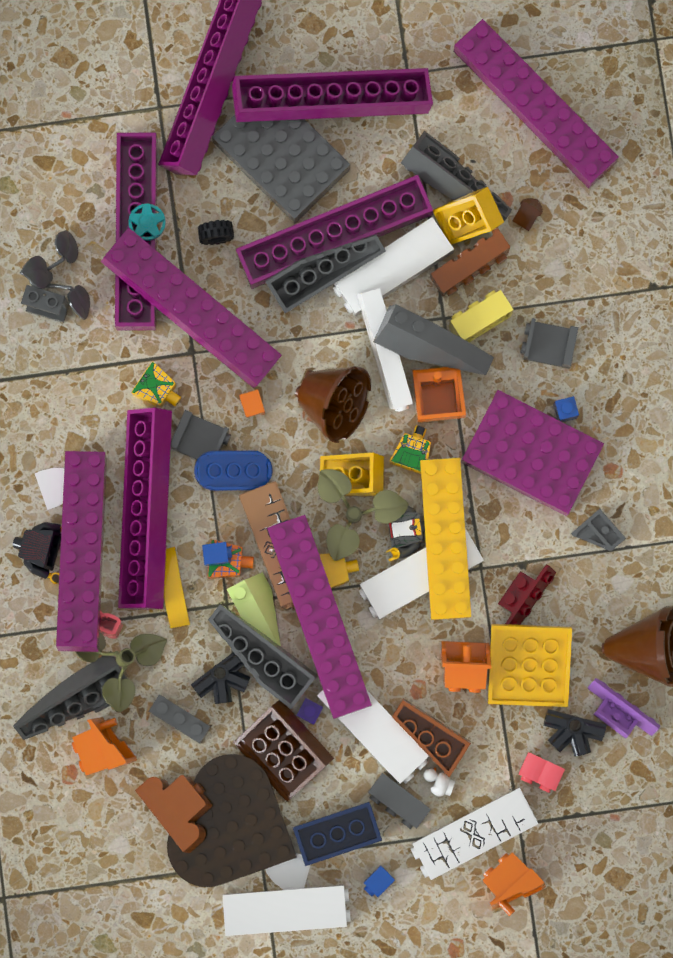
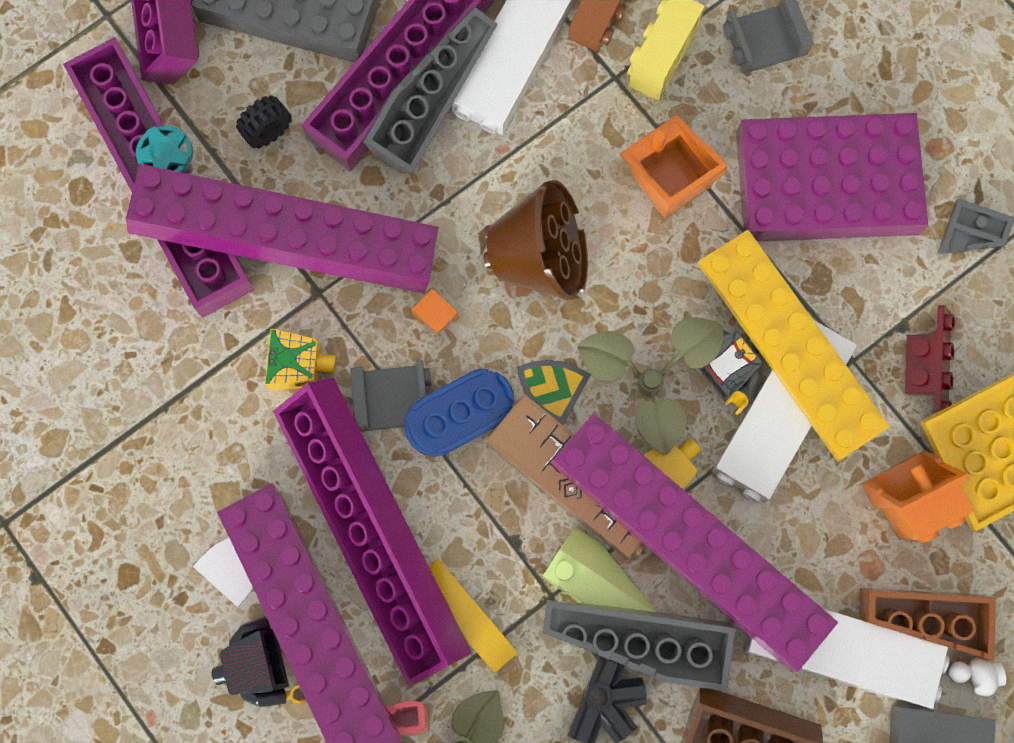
camera: 30 degrees left, 5 degrees down
dark grey plant [20,230,90,320] -> none
dark grey panel [21,285,70,323] -> none
blue brick [202,542,232,566] -> none
orange torso [208,539,254,579] -> none
dark purple plate [296,698,323,725] -> none
yellow slope [320,452,384,497] -> none
white brick [357,288,413,412] -> none
dark grey wedge [373,304,494,375] -> none
torso [389,425,431,474] -> none
blue brick [553,396,579,422] -> none
none -> sticker [517,360,591,425]

